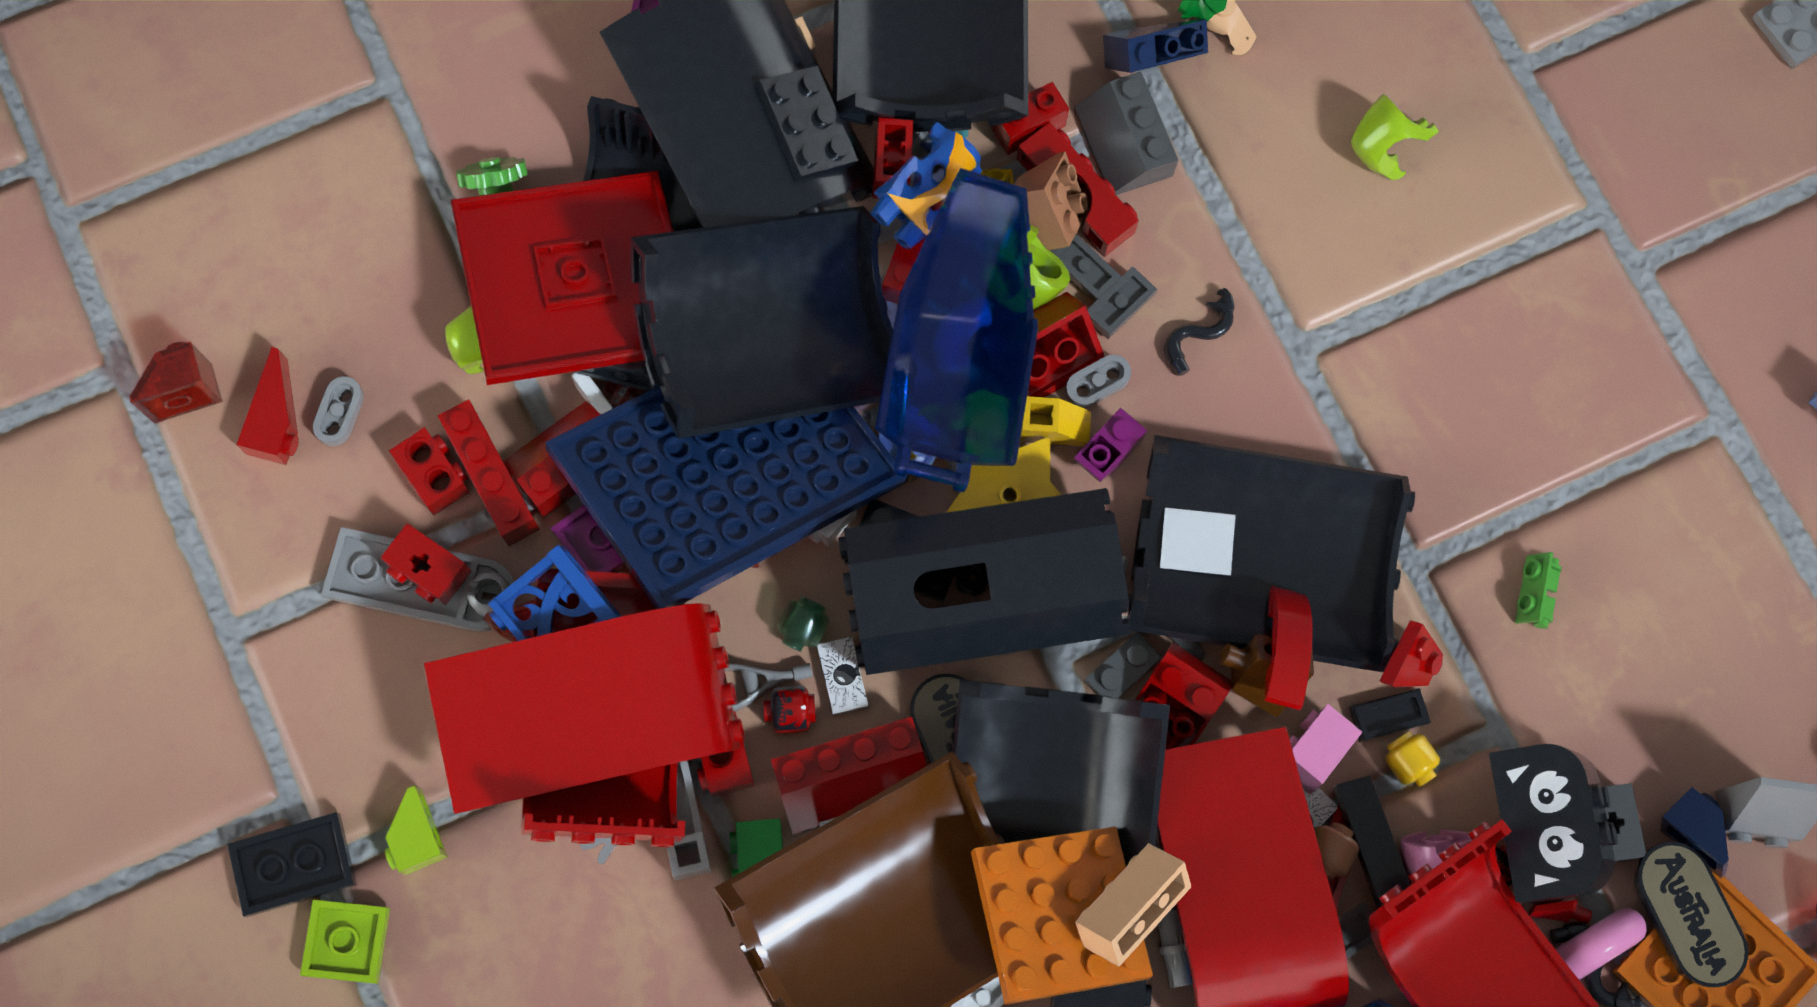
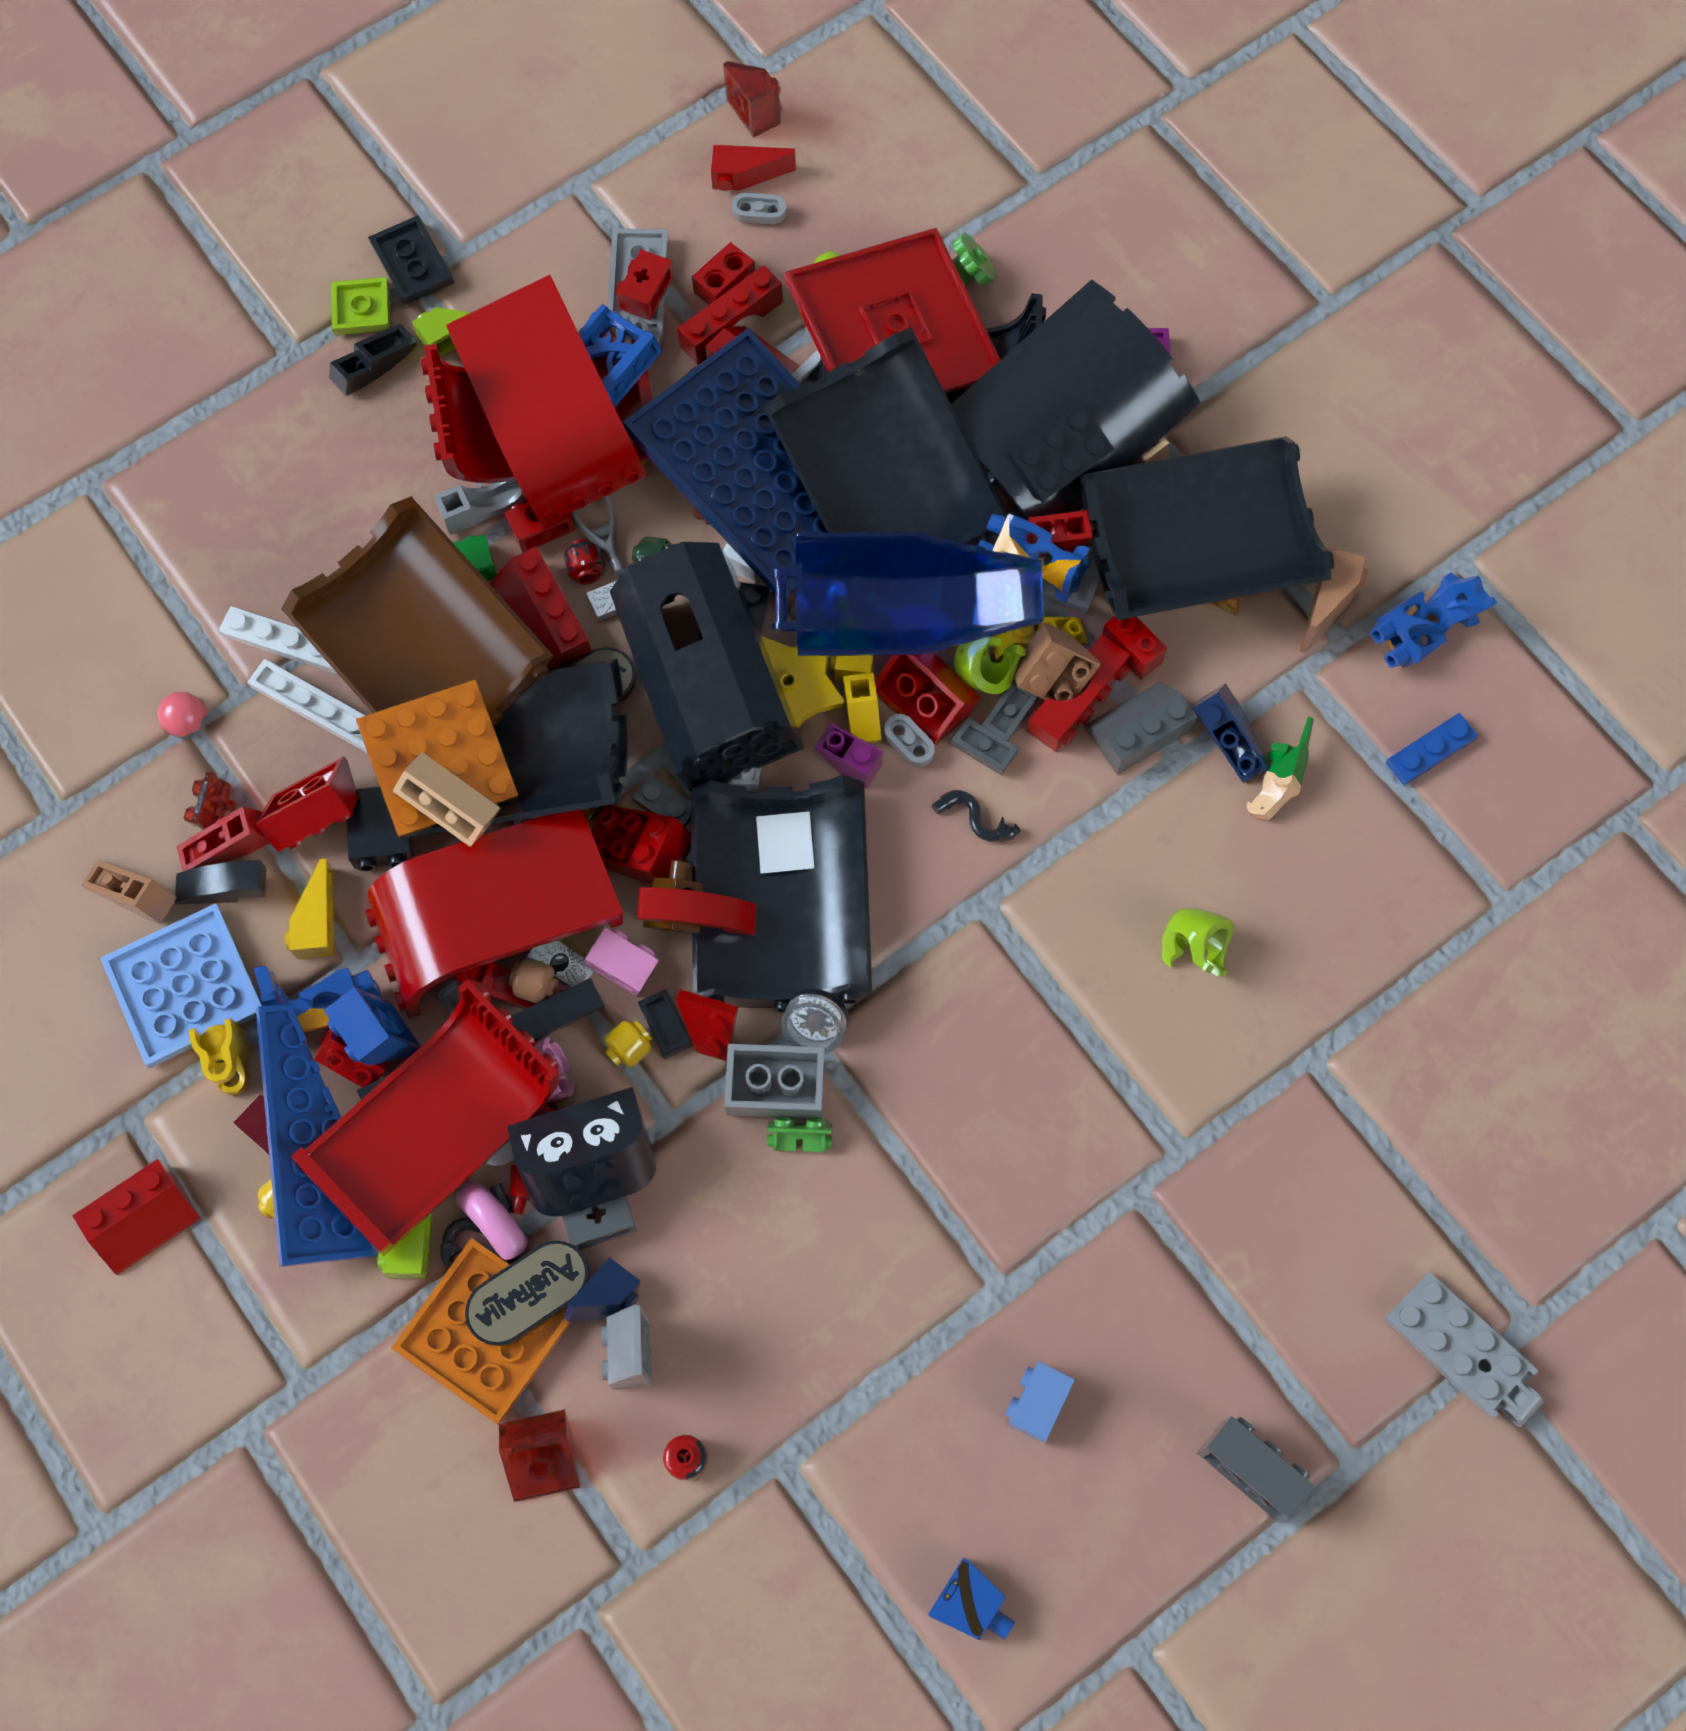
camera: 85 degrees right, 5 degrees down
none -> black slope [329,324,417,396]
none -> light grey brick [724,1044,825,1119]
none -> clear piece [781,988,849,1054]

